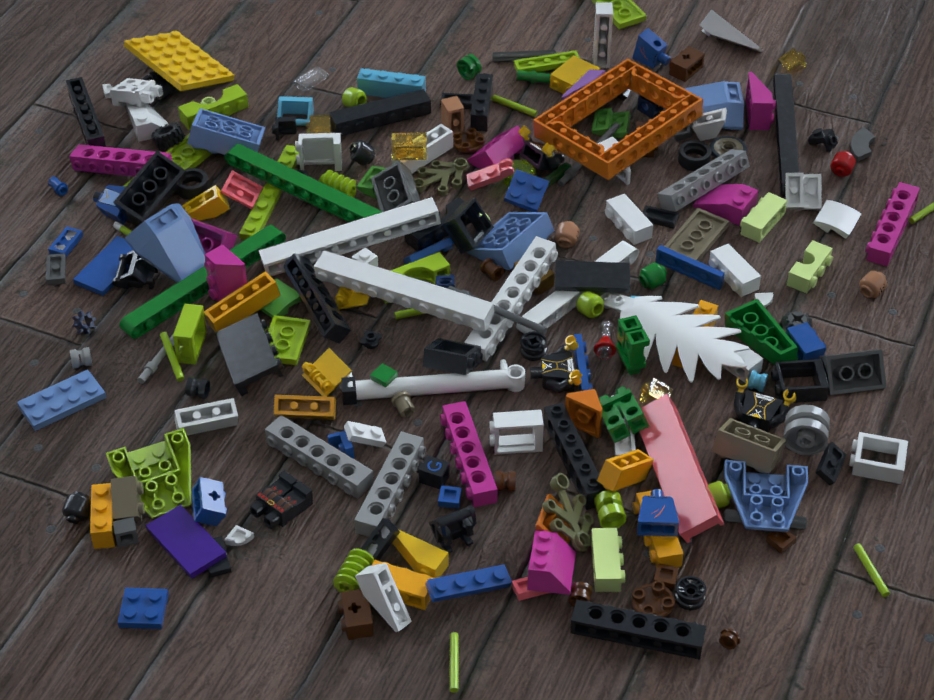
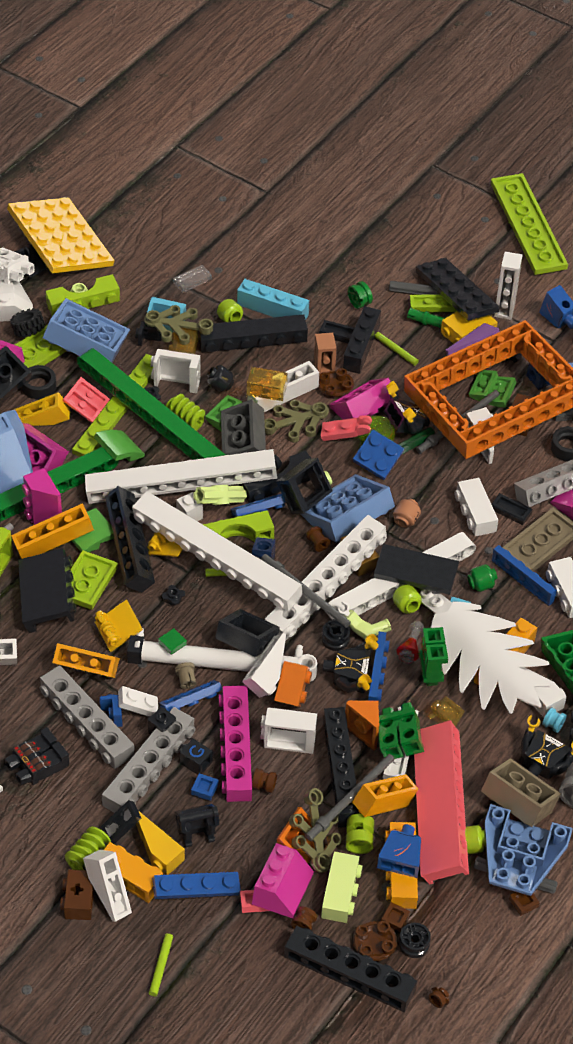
camera: 10 degrees right, 5 degrees up
none -> bright green slope [94,430,145,462]
none -> olive plant [144,305,213,345]
none -> black bracket [148,706,176,735]
none -> blue plate [159,680,222,712]
none -> yellowish green piece [193,485,247,505]
none -> white slope [242,633,286,698]
none -> orange brick [274,661,312,707]
none -> dark grey bar [305,754,395,841]
none -> yellowish green arm [336,602,391,639]
none -> black plate [416,258,499,321]

